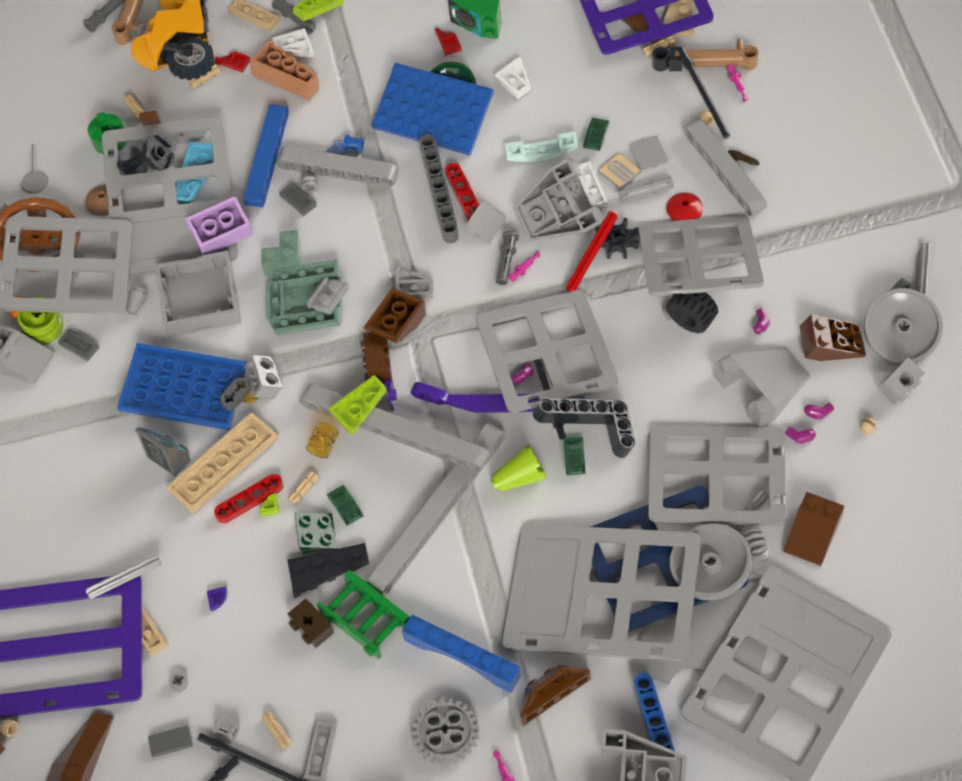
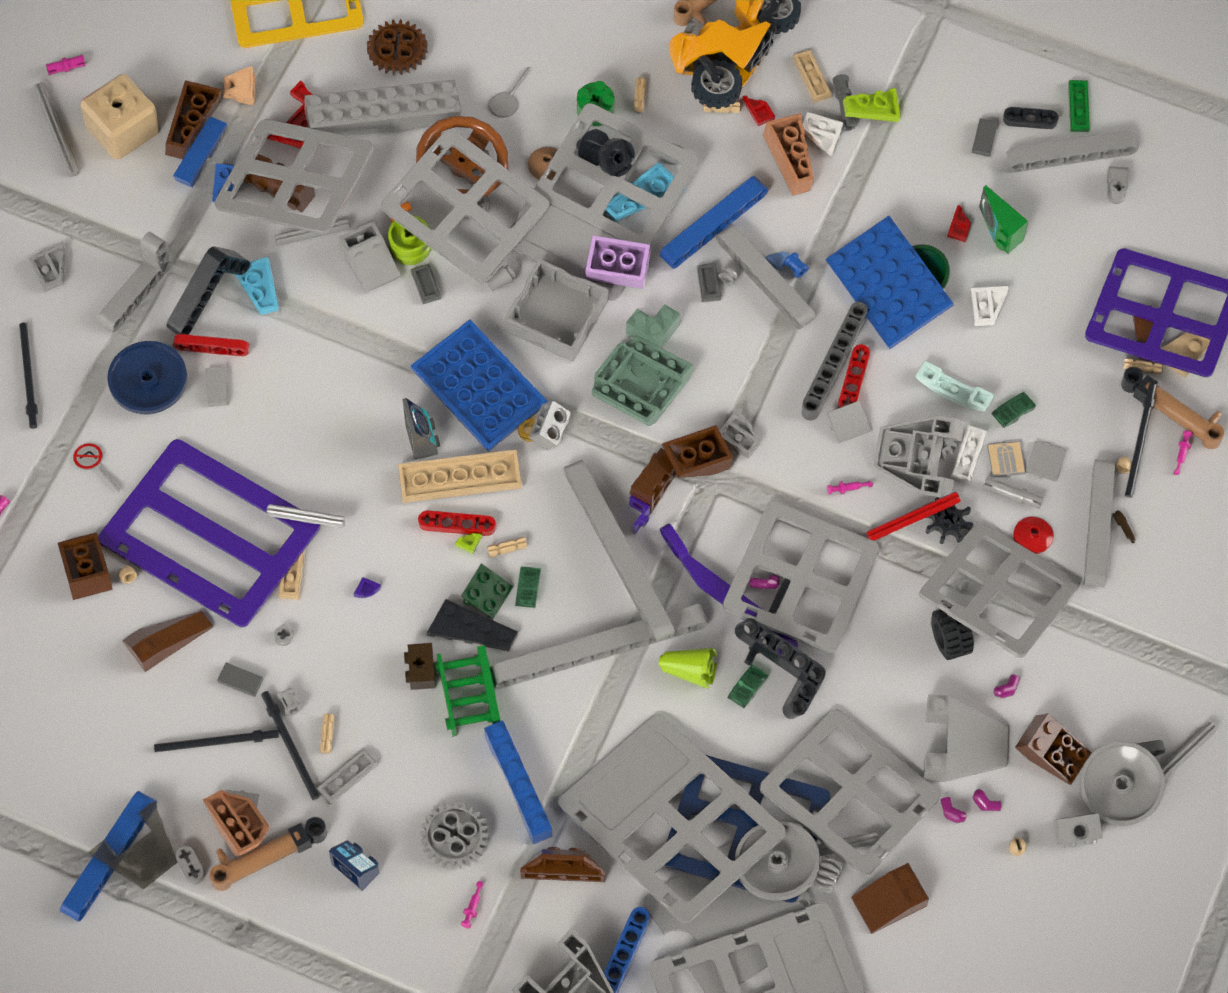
camera: 30 degrees right, 5 degrees up
reddish brown tile [139,111,163,126] -> none
dark grey beam [220,378,250,411] -> none
clear yellow wheel [305,422,339,459] -> none
light grey plate [306,277,349,314] -> none
lime wing [328,375,387,436] -> none
dark grey pin [496,231,519,285] -> none

